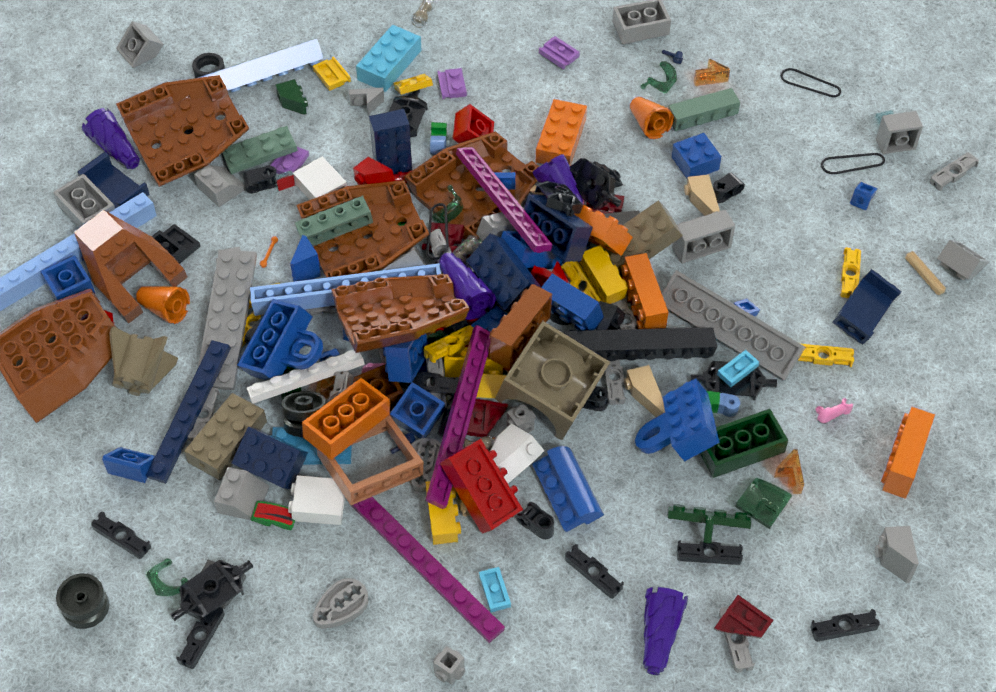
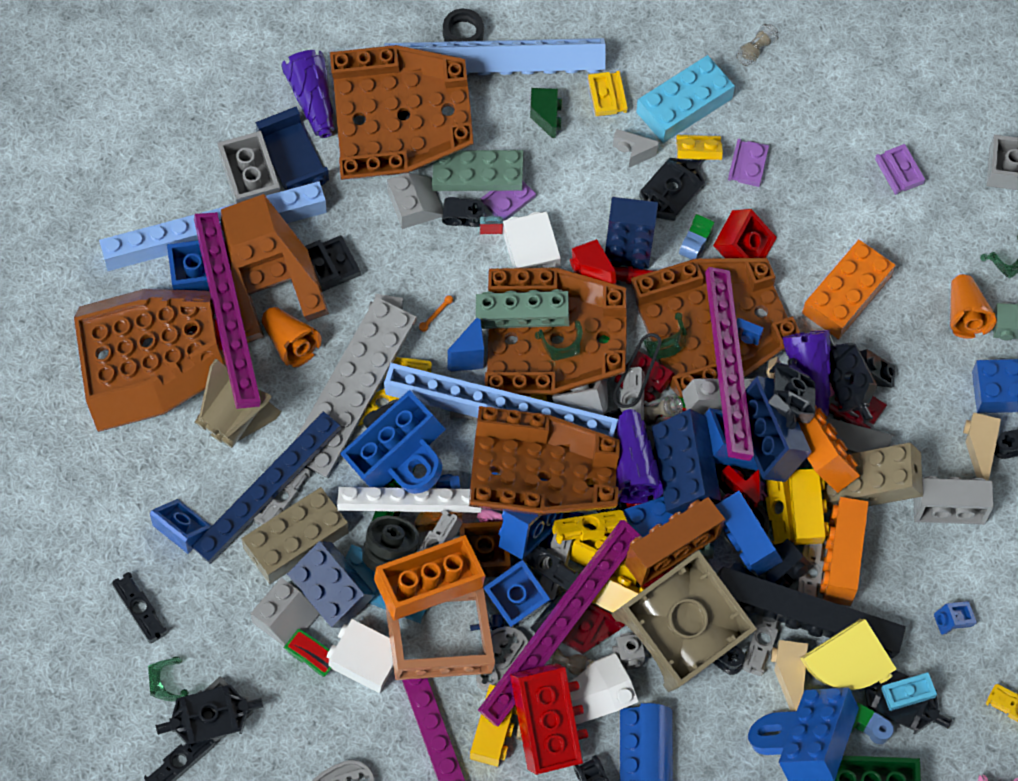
camera: 20 degrees right, 10 degrees up
pearl dark grey wheel [56,573,110,629] -> none
light grey plate [662,270,806,380] -> none
none -> magenta plate [194,212,261,409]
none -> clear green helmet [535,320,583,361]
none -> light yellow brick [800,619,896,690]

